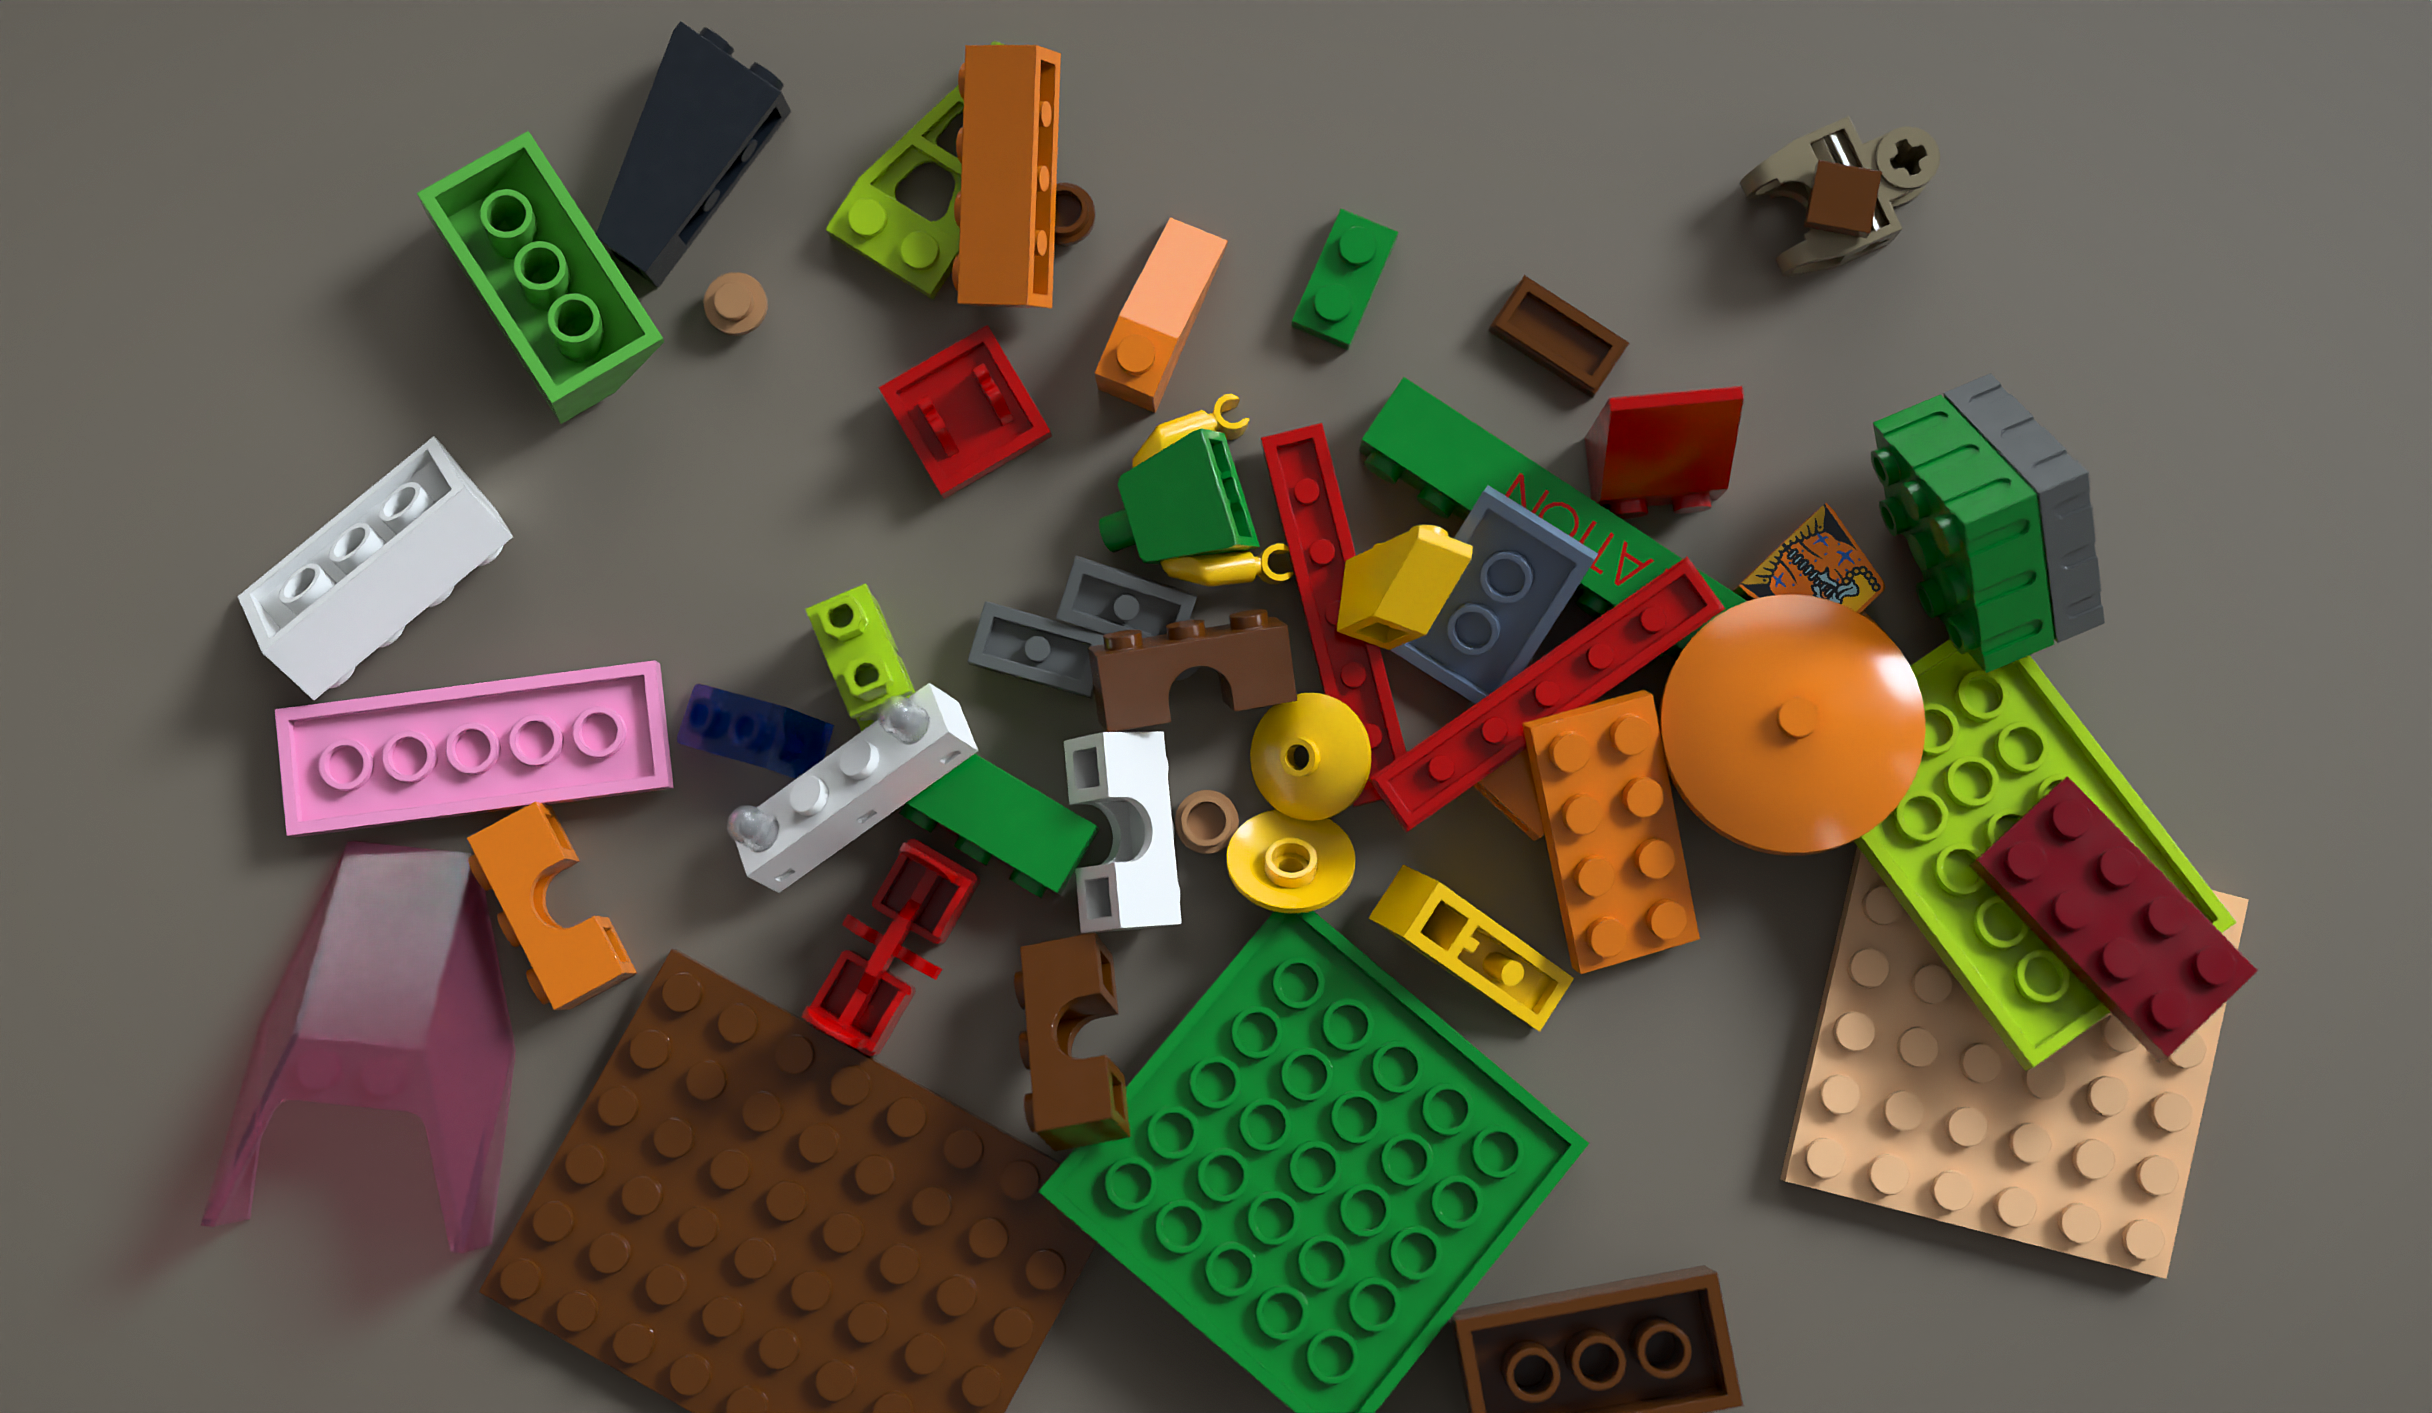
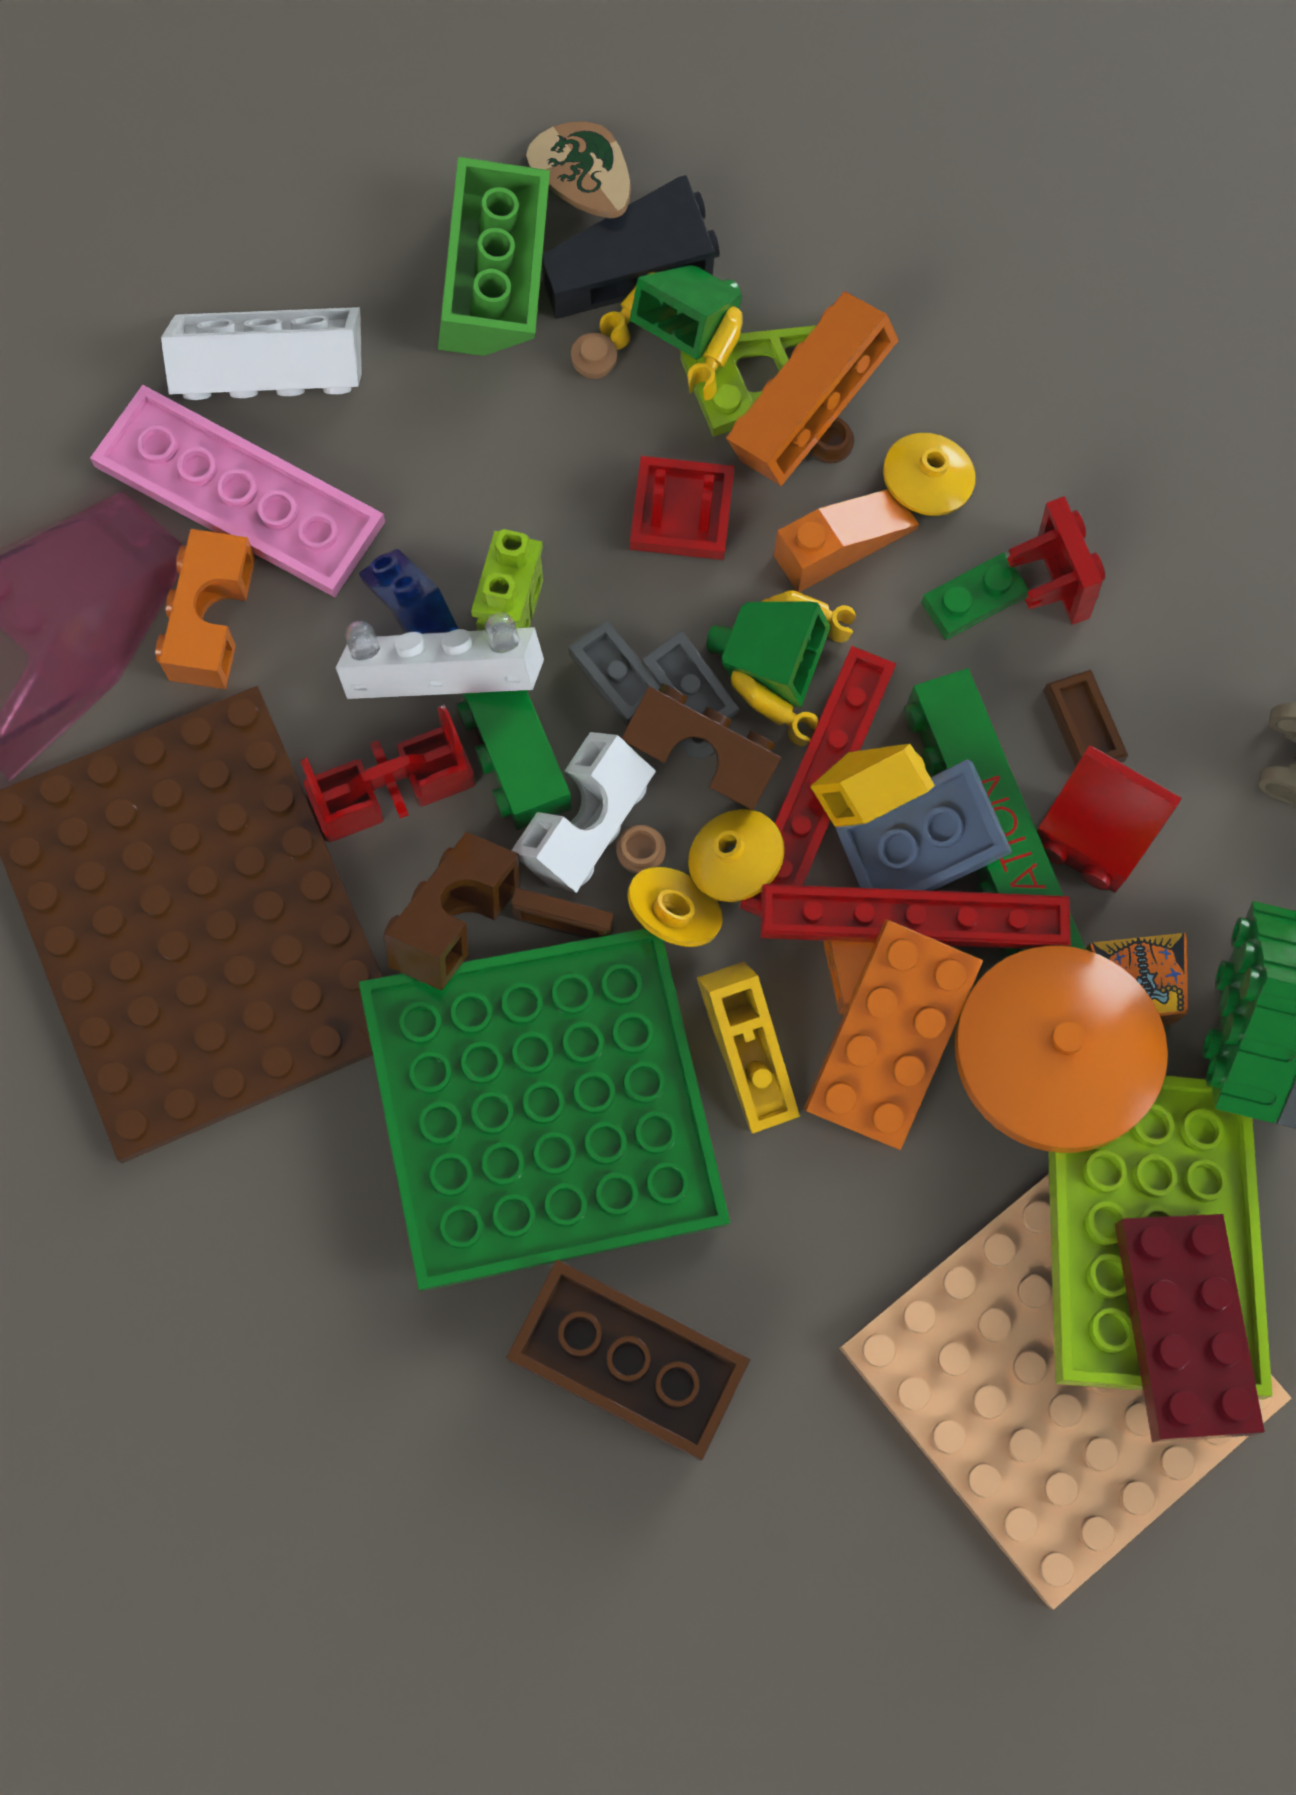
camera: 30 degrees right, 10 degrees down
none -> reddish brown tile [511,887,614,939]
none -> shield [526,121,631,218]
none -> green torso [600,265,743,401]
none -> yellow dish [883,433,976,516]
none -> red plate [1007,496,1105,625]

